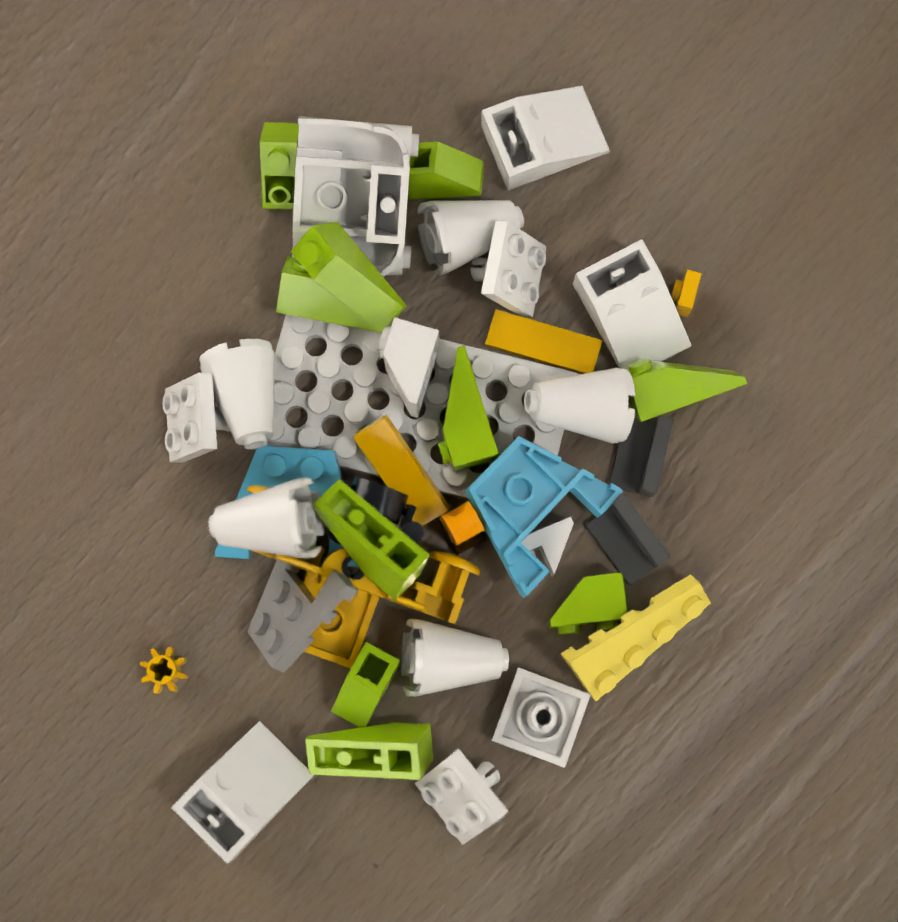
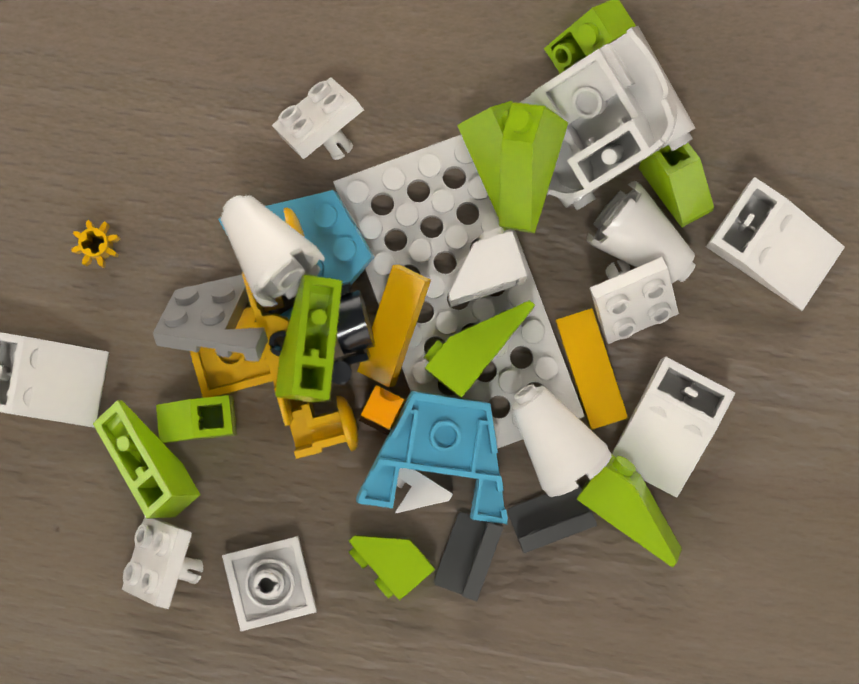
camera: 60 degrees right, 5 degrees up
white cone [199,339,275,450] -> none
white cone [401,619,509,697] -> none
light yellow wing [560,574,711,701] -> none
yellow plate [671,269,702,317] -> none

